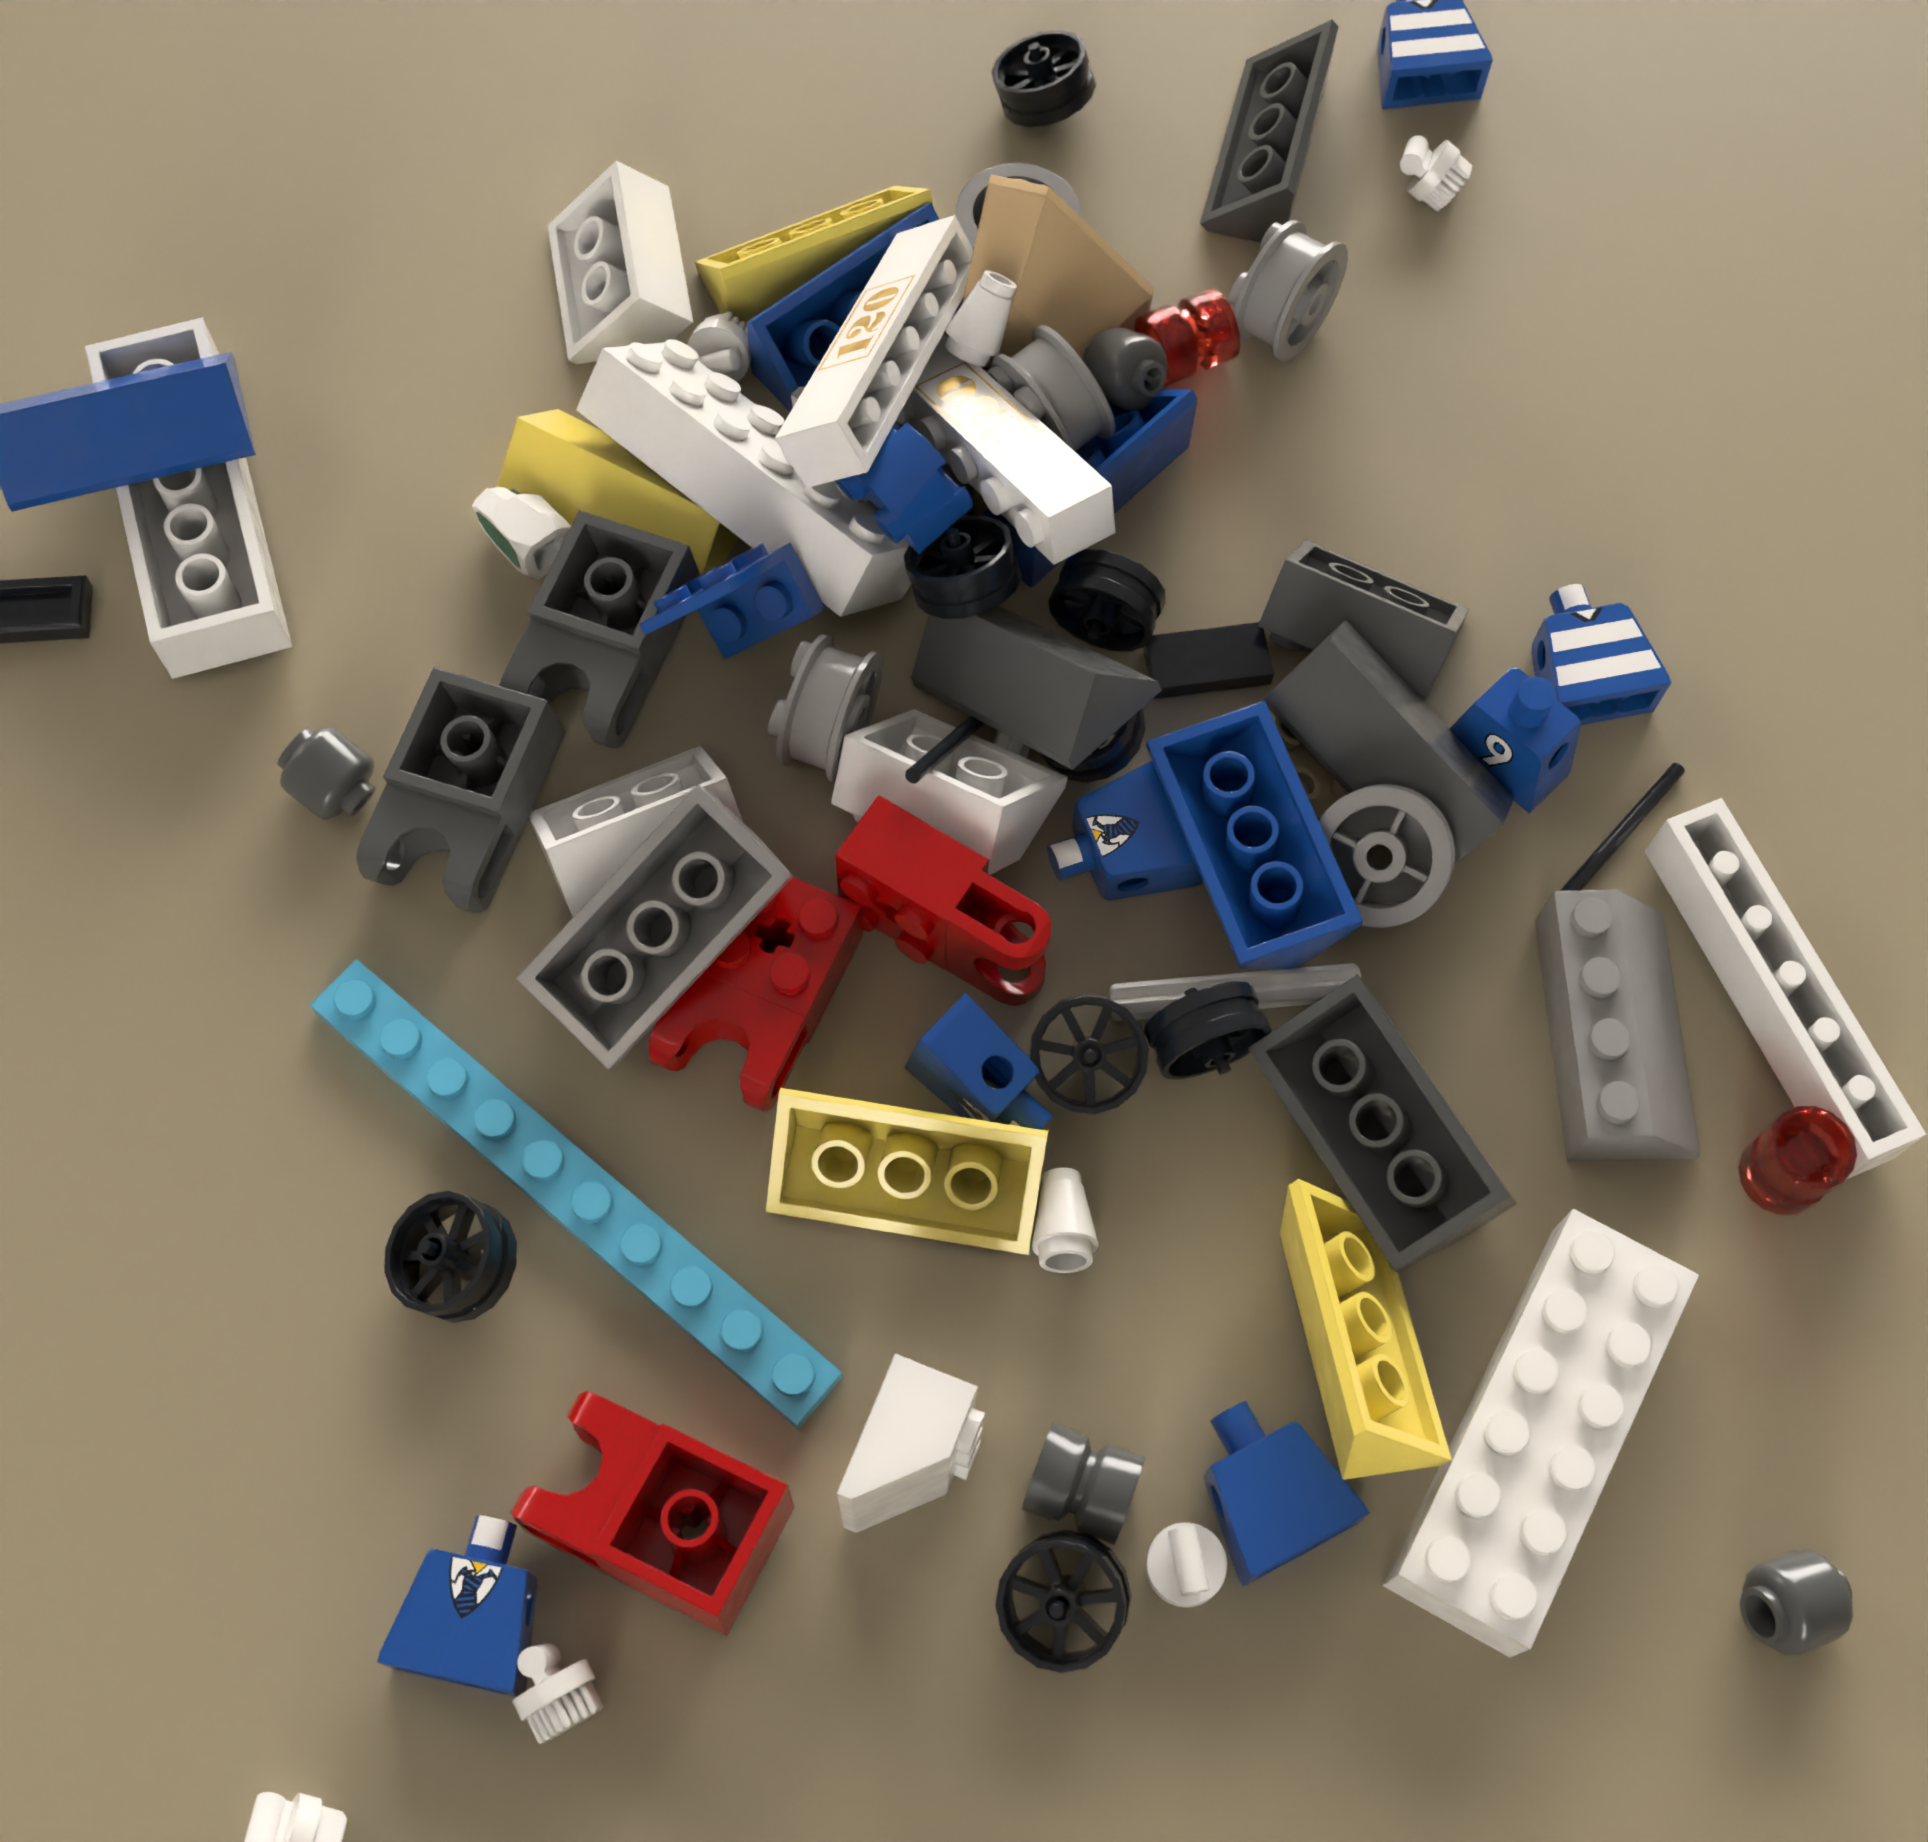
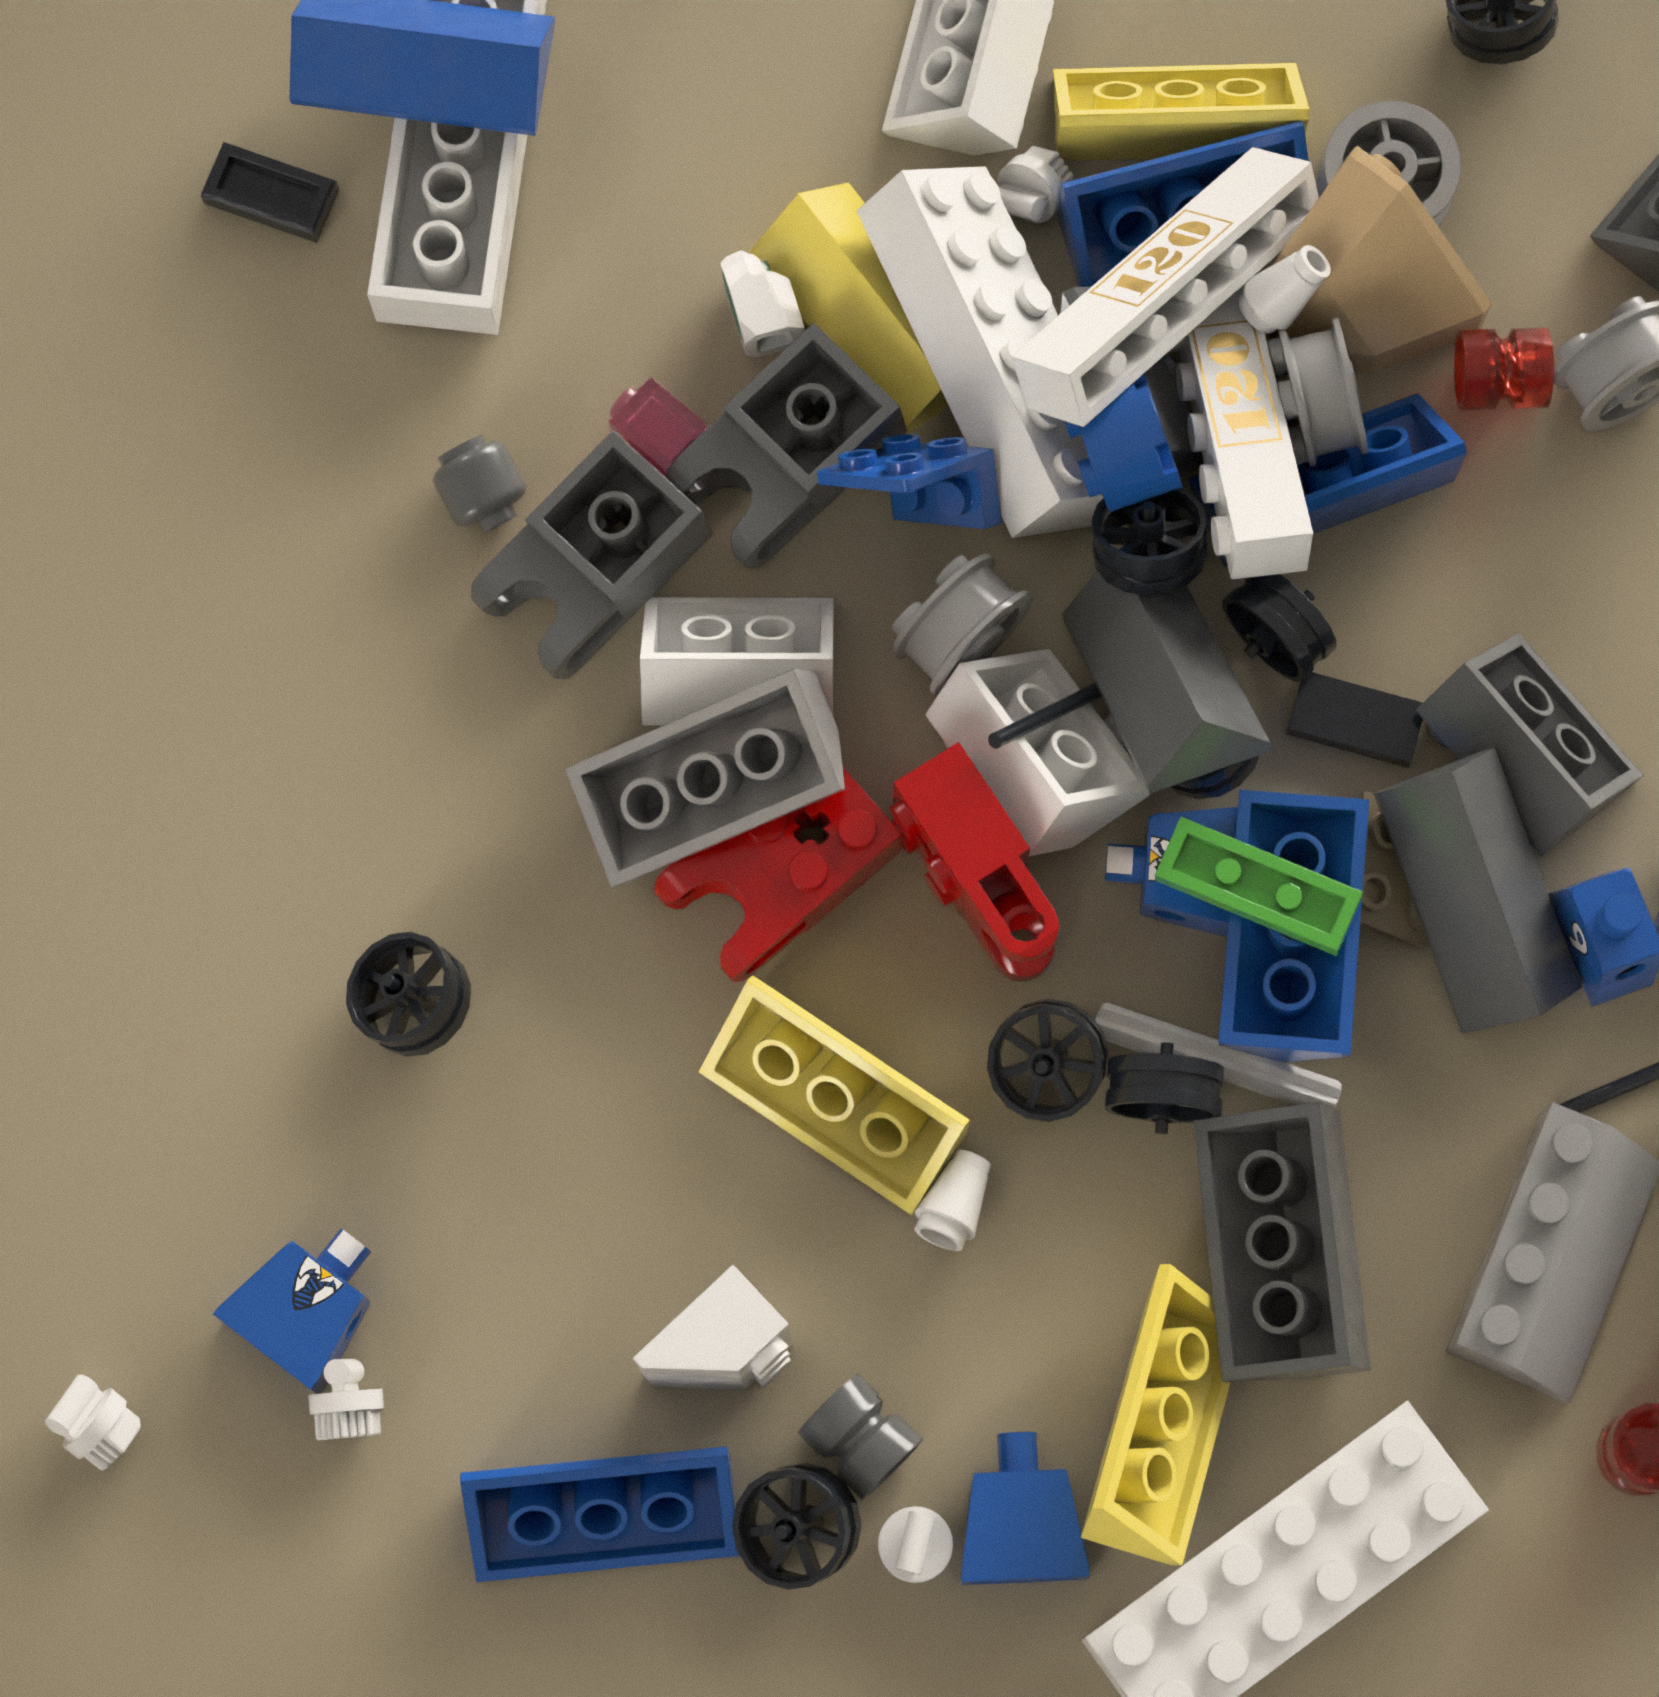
camera: 30 degrees right, 10 degrees up
medium azure plate [310,959,843,1430] -> none
red brick [510,1391,795,1636] -> none
blue torso [904,993,1053,1130] -> none
dark grey head [1083,327,1168,411] -> none
light grey wheel [1319,784,1455,928] -> none
none -> blue slope [460,1446,740,1582]
none -> clear pink brick [608,376,707,477]
none -> bright green plate [1155,817,1363,956]

